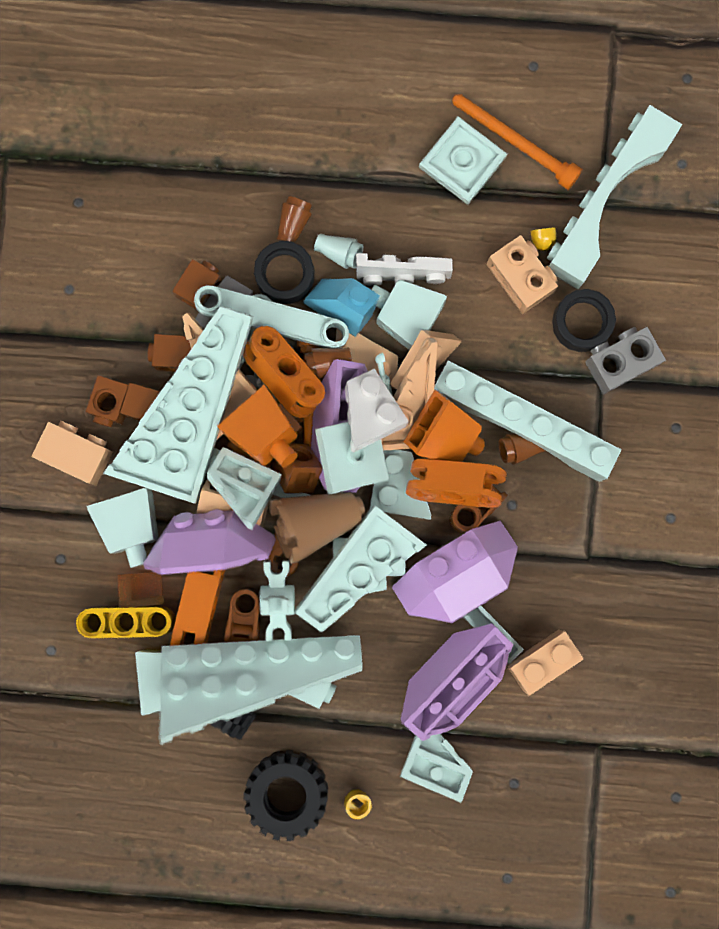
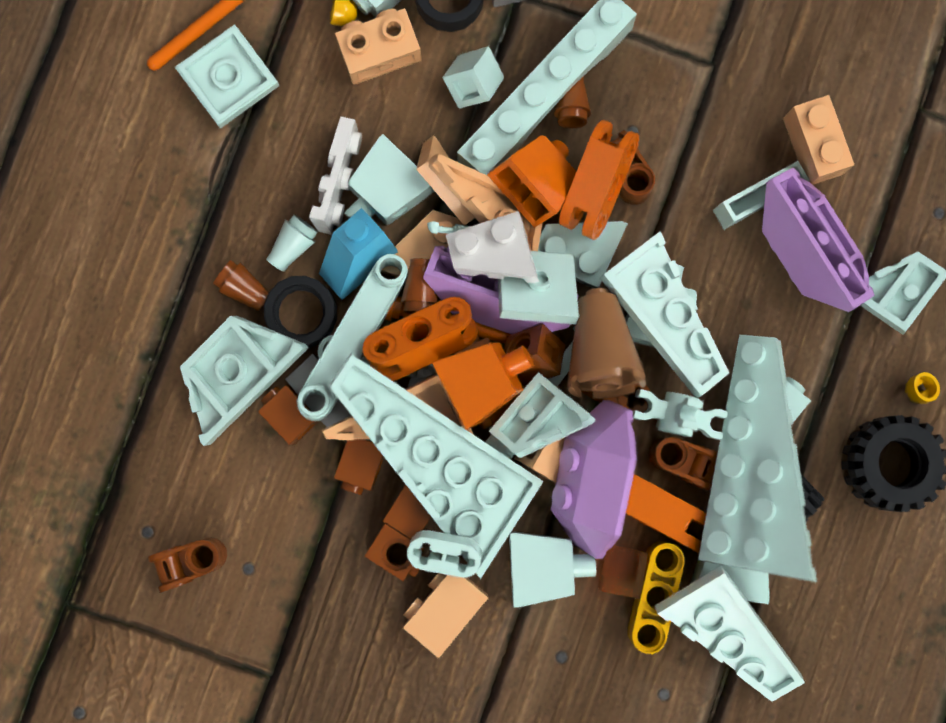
camera: 80 degrees left, 0 degrees up
lavender wedge [392,521,518,623] -> none
none -> dark orange piece [148,538,227,593]
none -> light aqua wing [180,316,309,446]
none -> light aqua beam [407,530,482,577]
none -> light aqua panel [442,46,504,109]
none -> light aqua wing [655,565,805,702]

